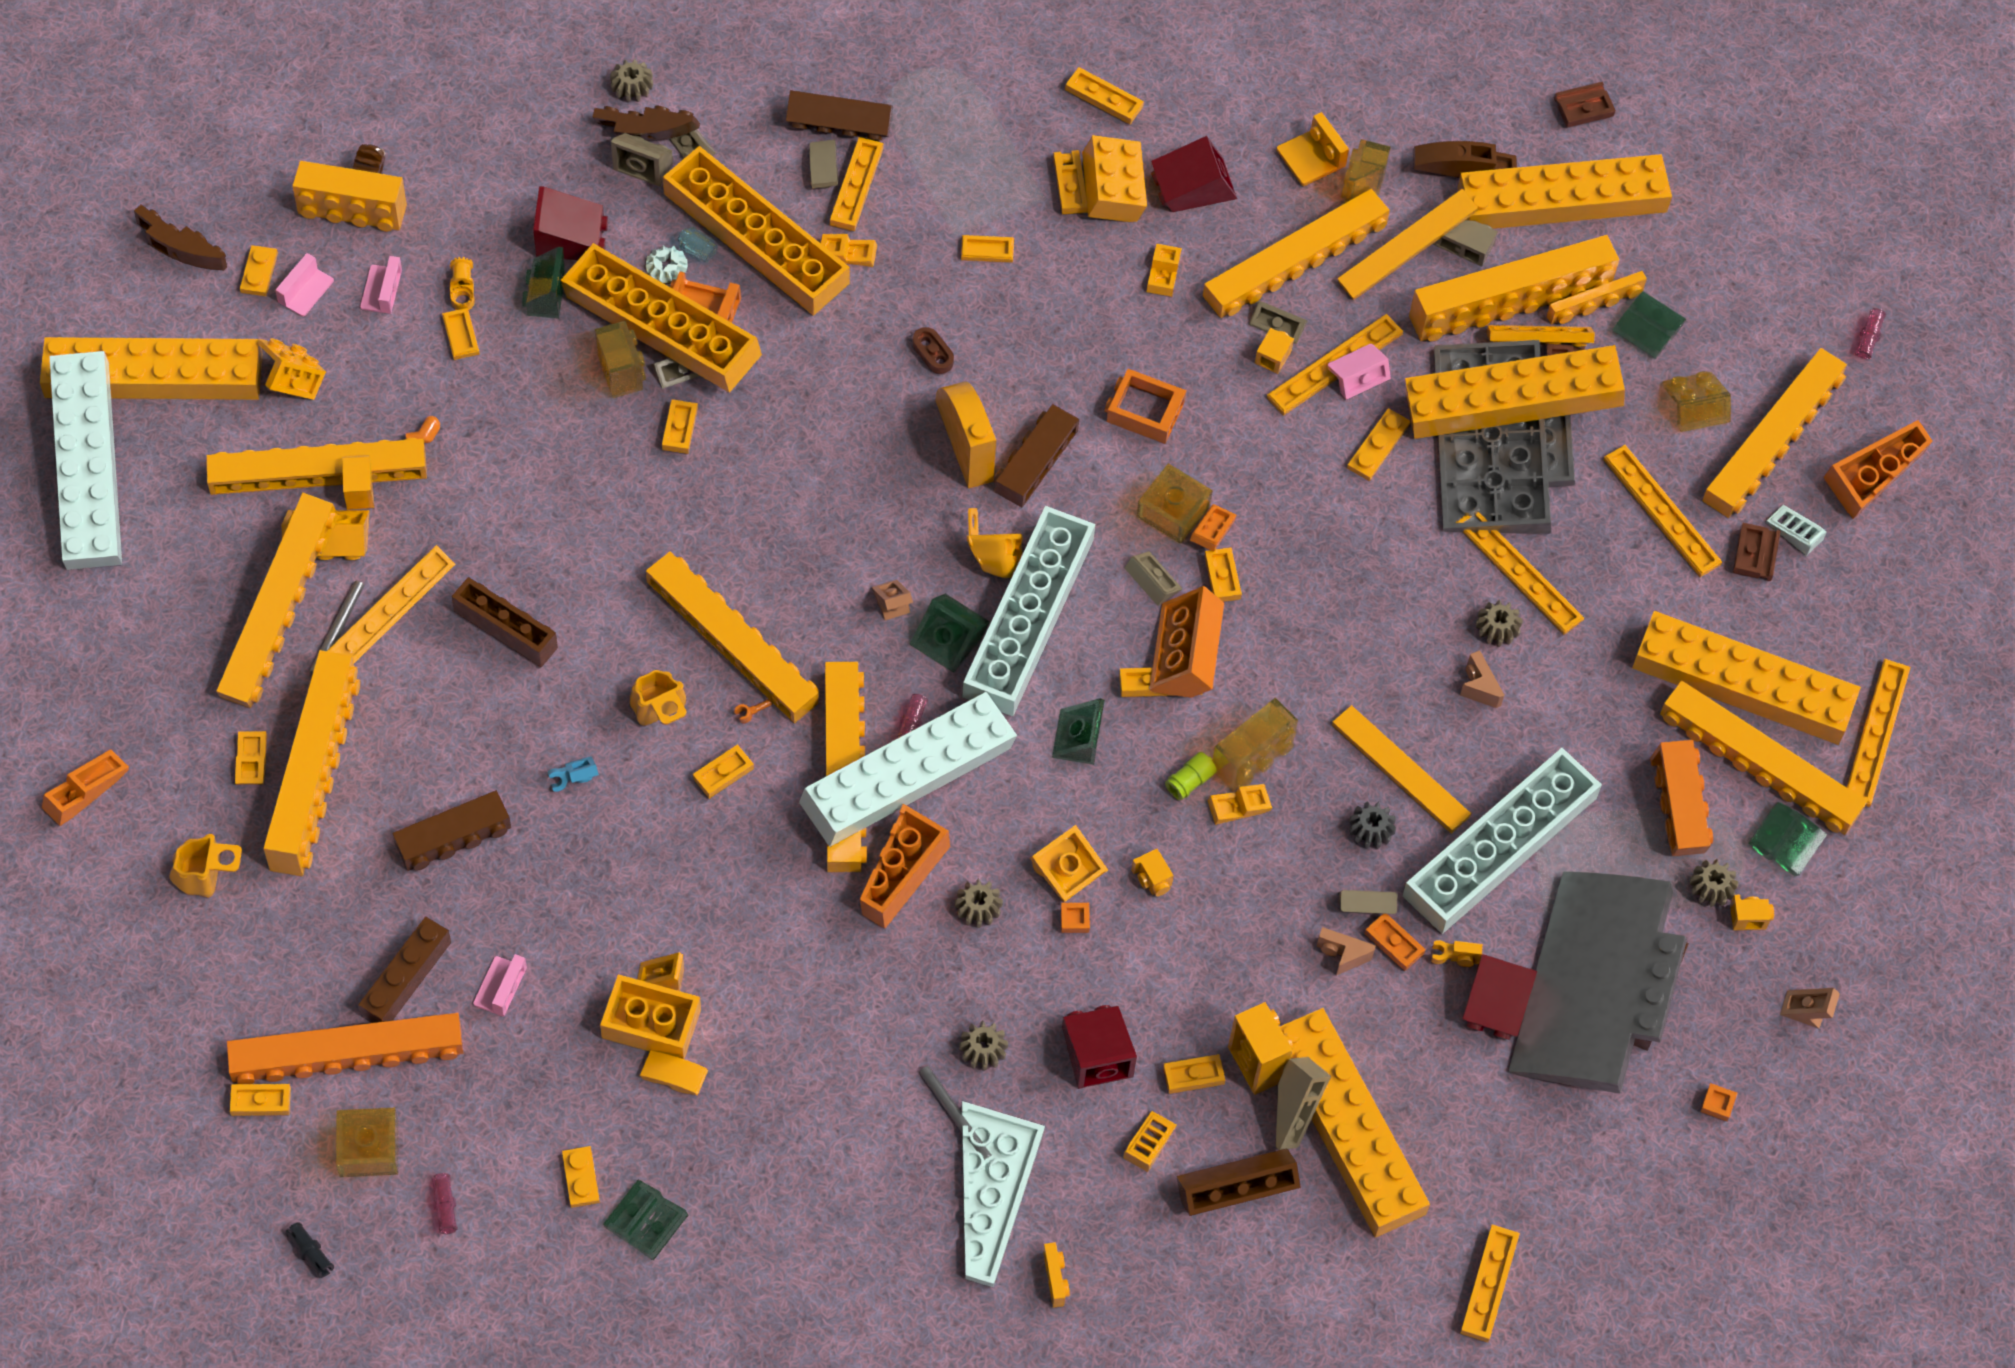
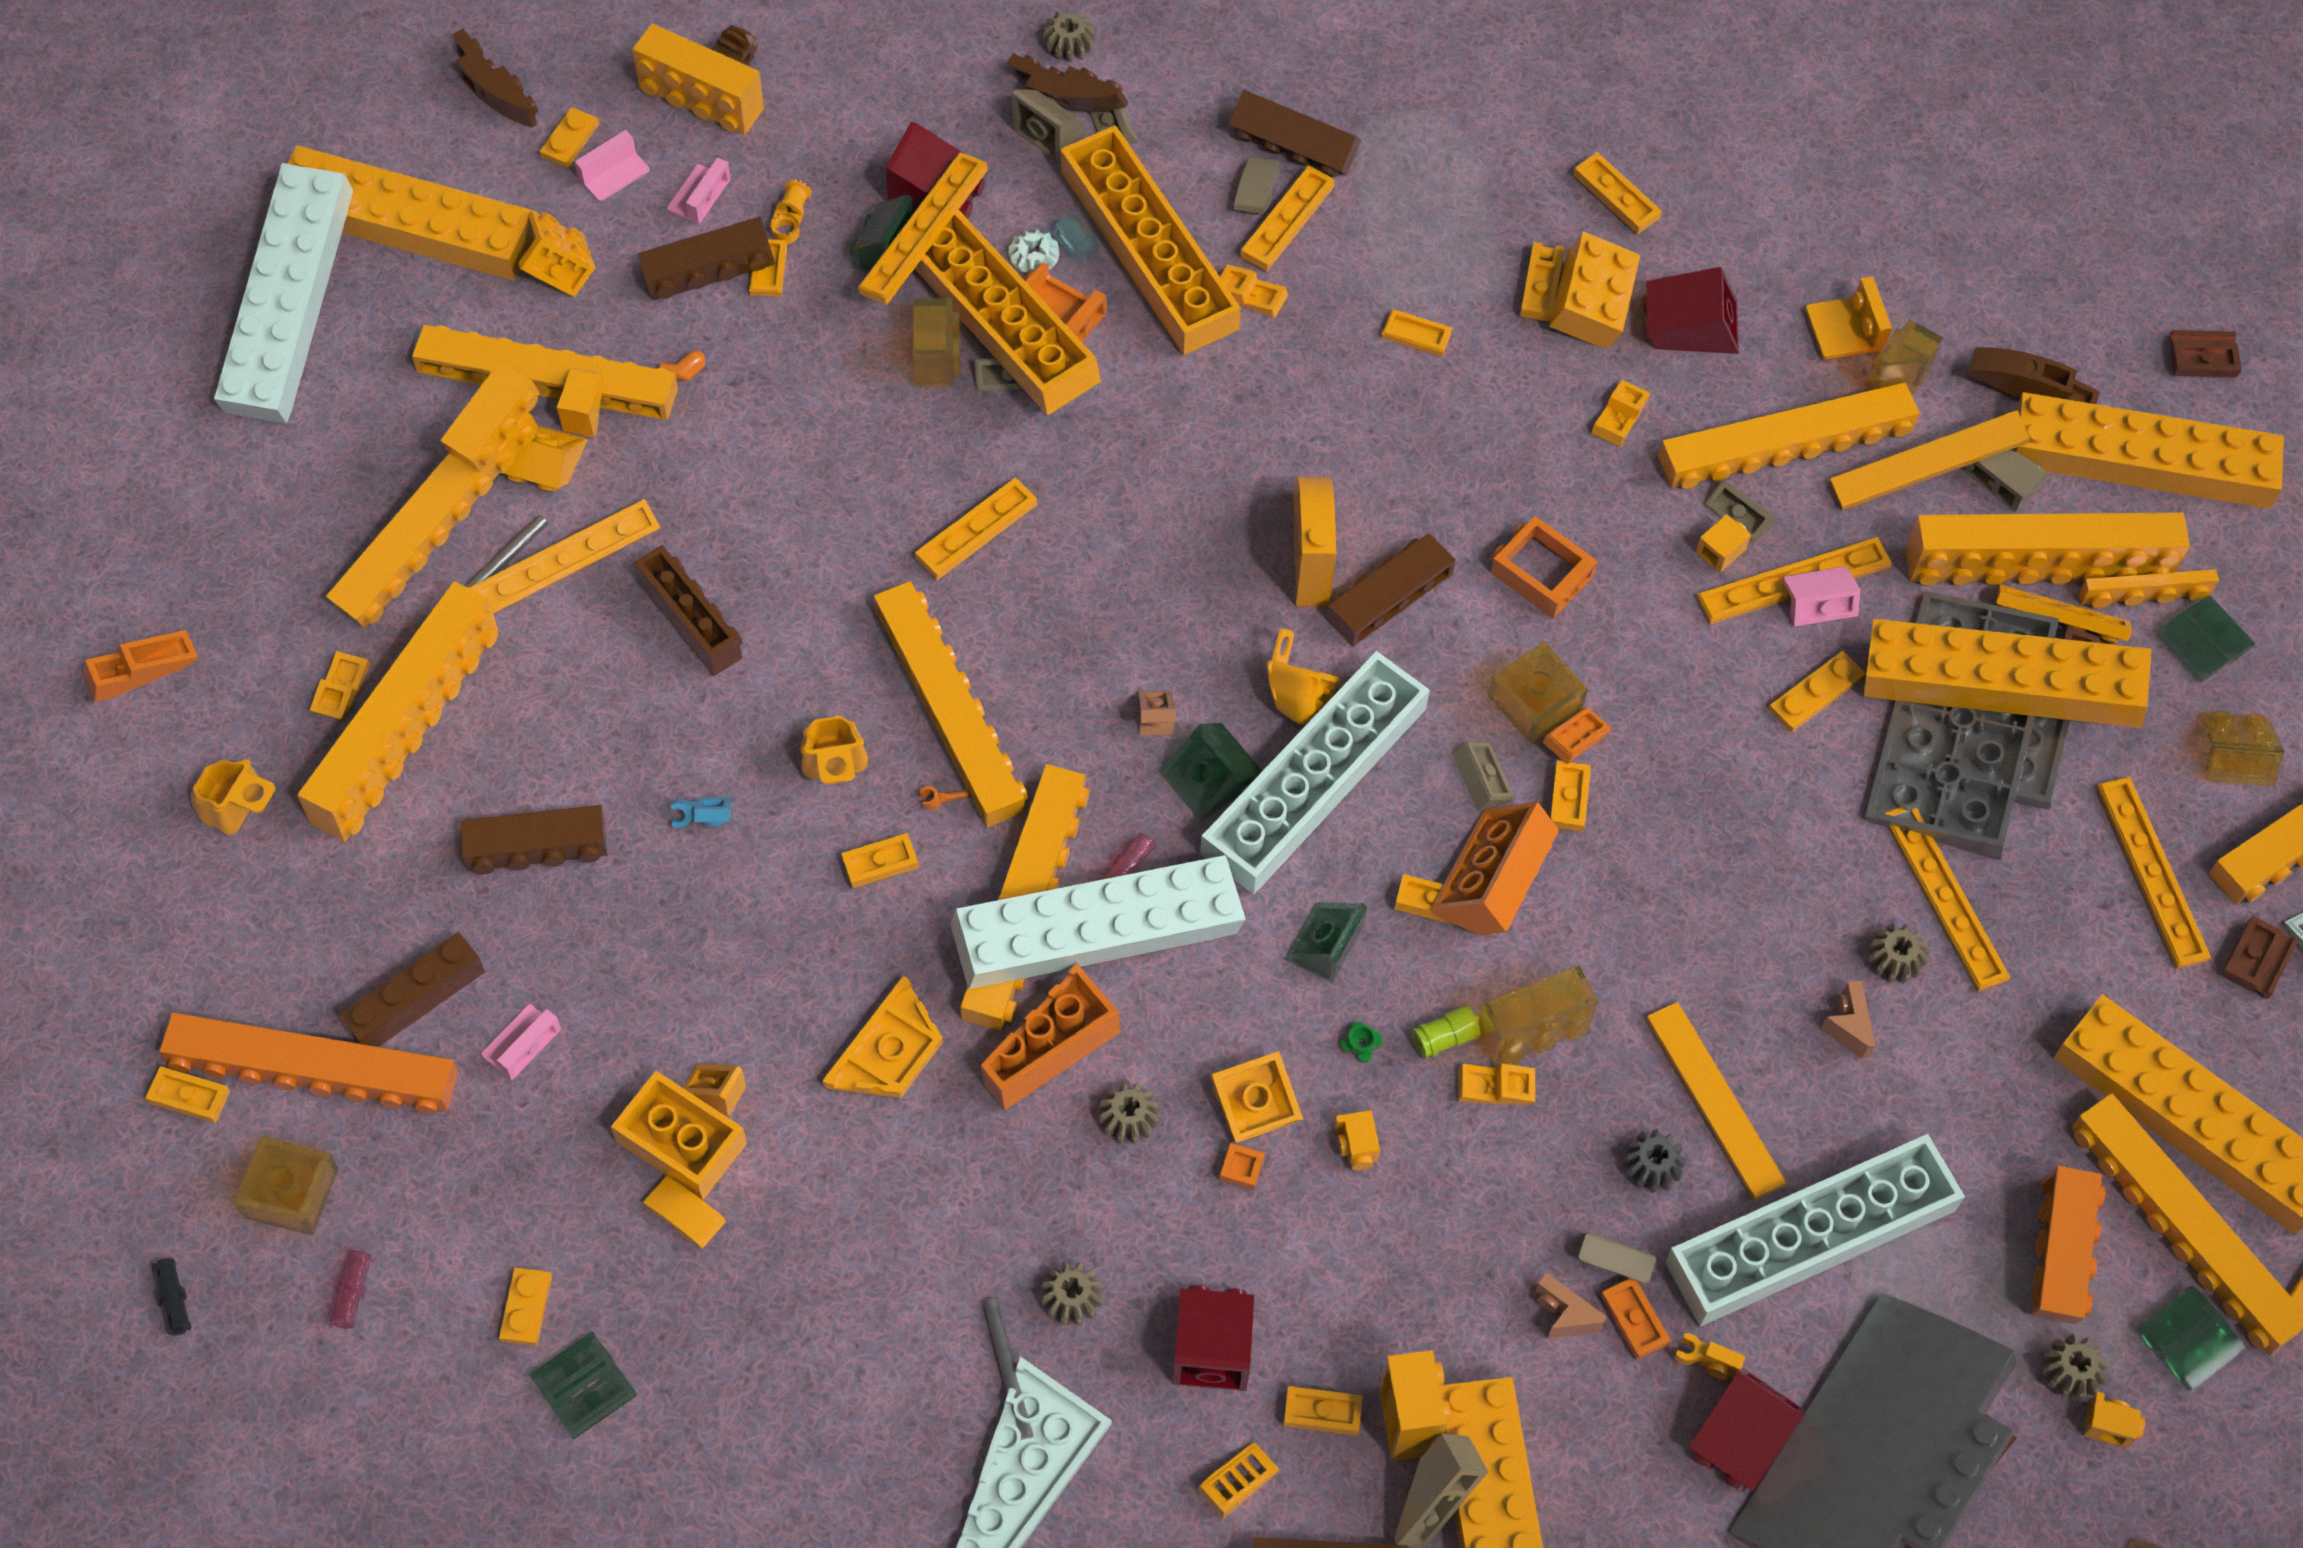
camera: 20 degrees right, 0 degrees up
light orange plate [662,399,698,454] -> none
copper plate [913,327,954,374] -> none
none -> light orange brick [440,360,540,473]
none -> reddish brown brick [638,216,776,300]
none -> light orange wing [823,975,943,1098]
none -> light orange tile [858,152,988,305]
none -> light orange plate [915,477,1037,580]
none -> green plate [1340,1022,1383,1062]

